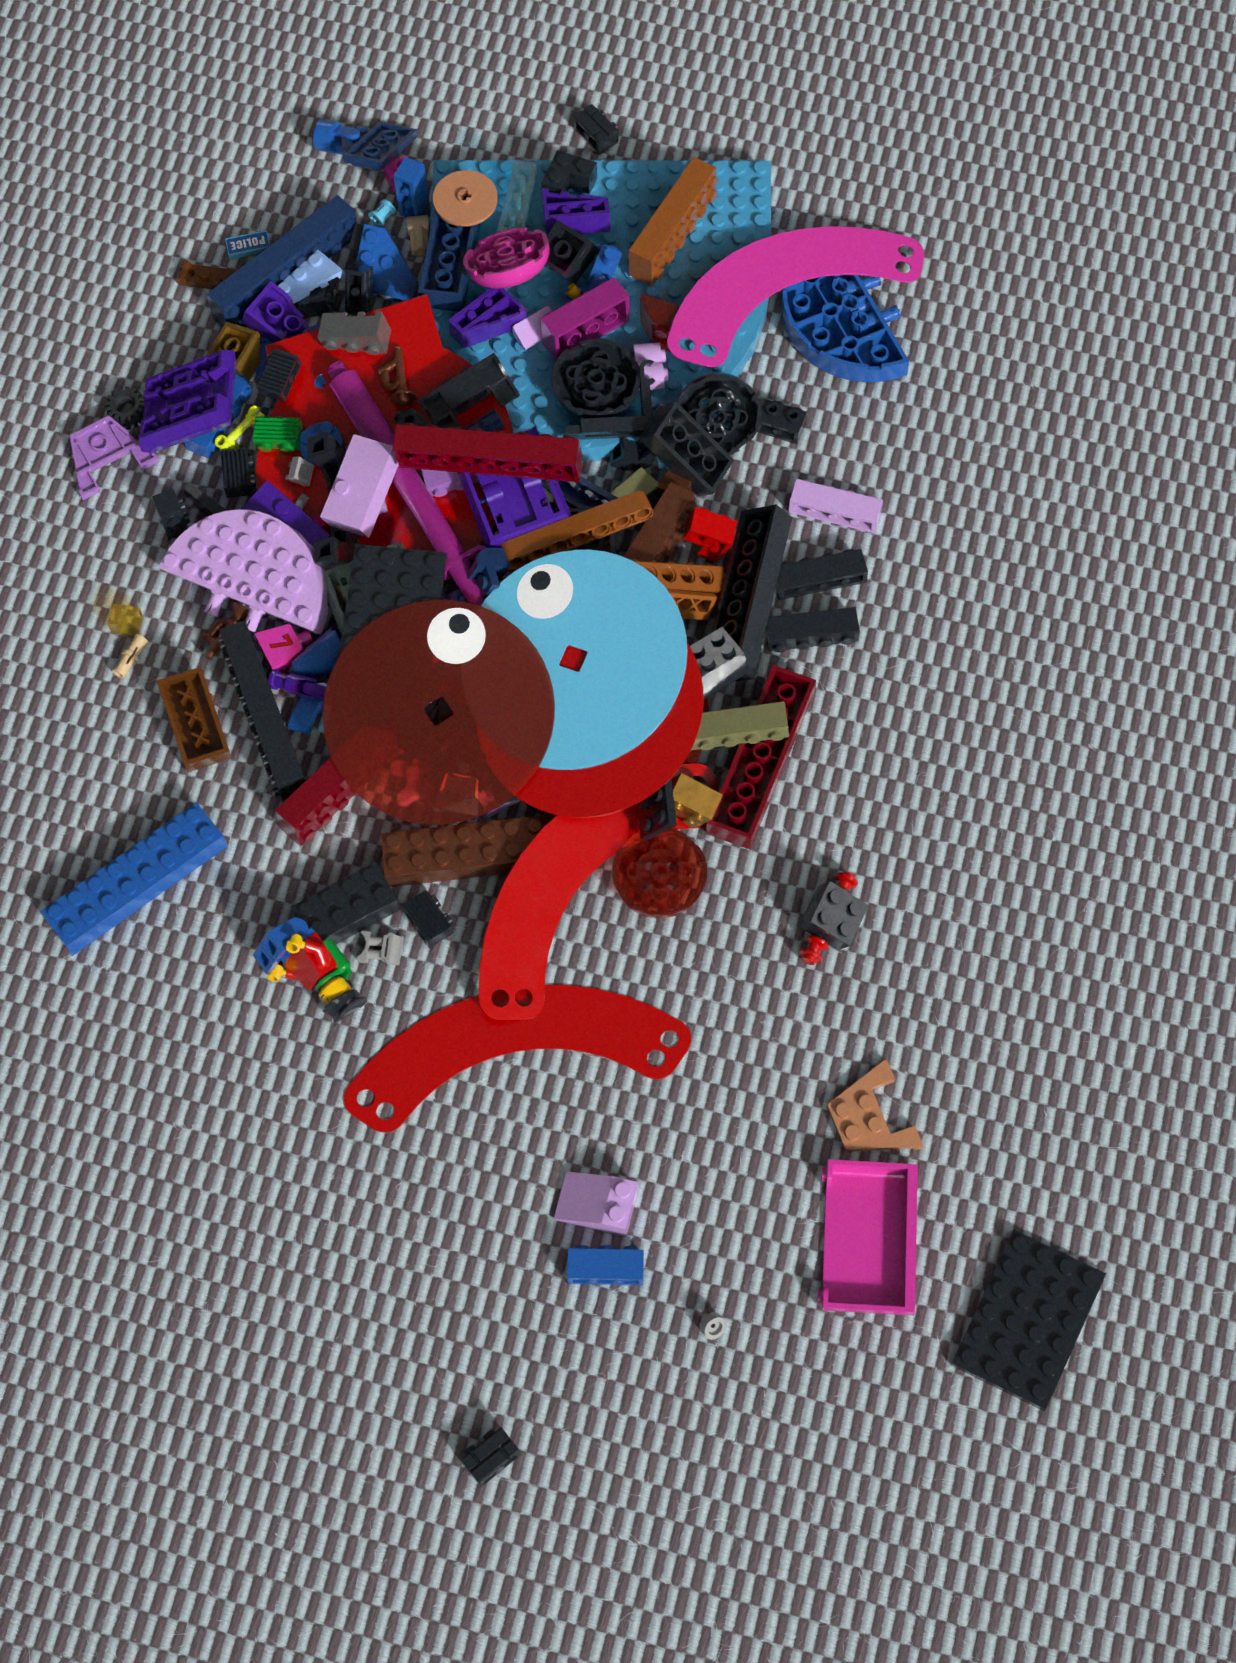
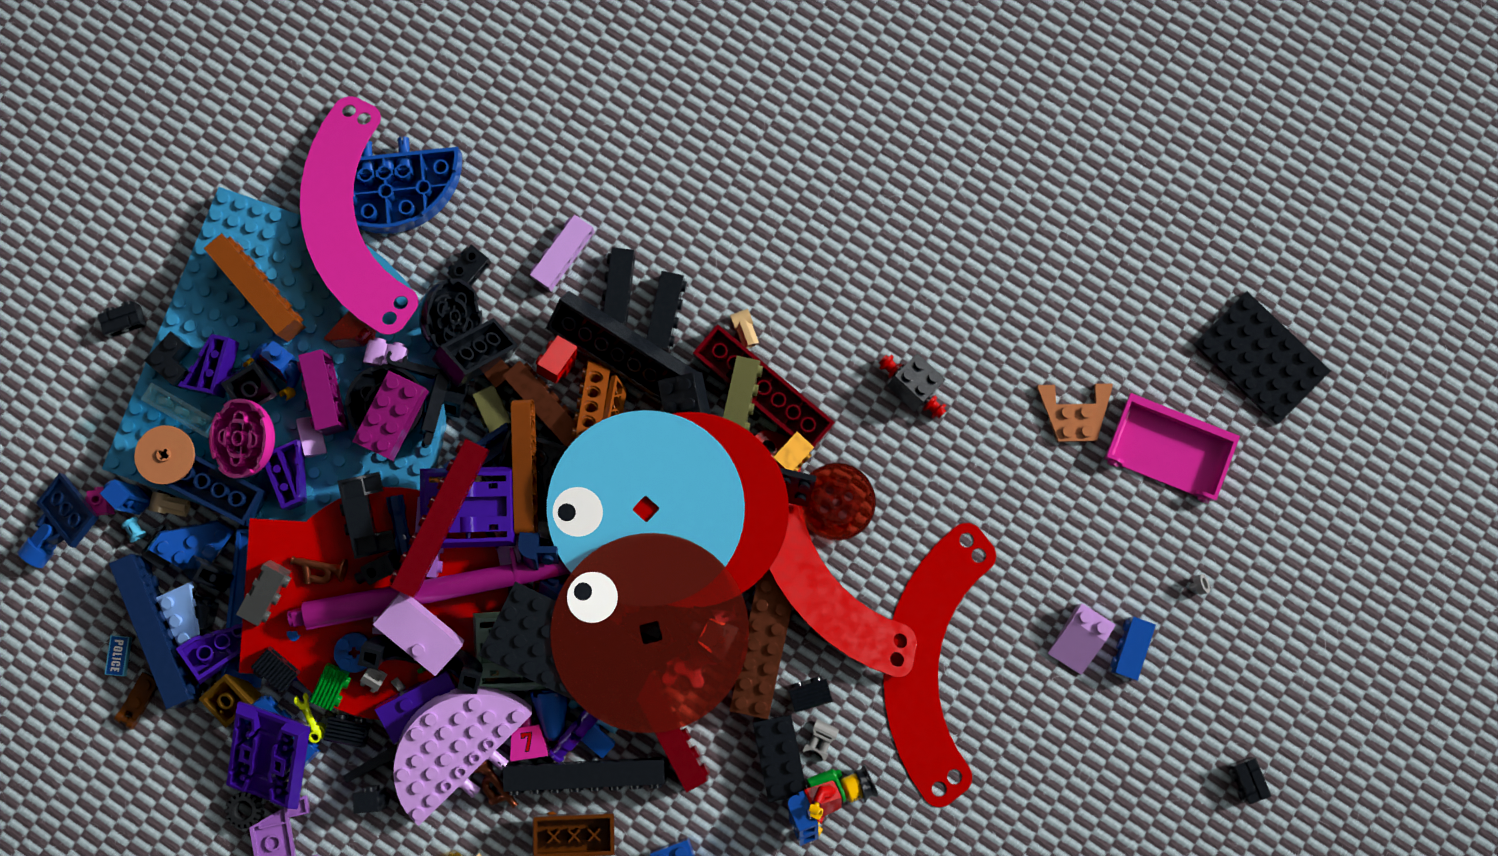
camera: 70 degrees left, 15 degrees up
none -> magenta brick [352,371,429,461]
none -> tan piece [730,309,759,348]

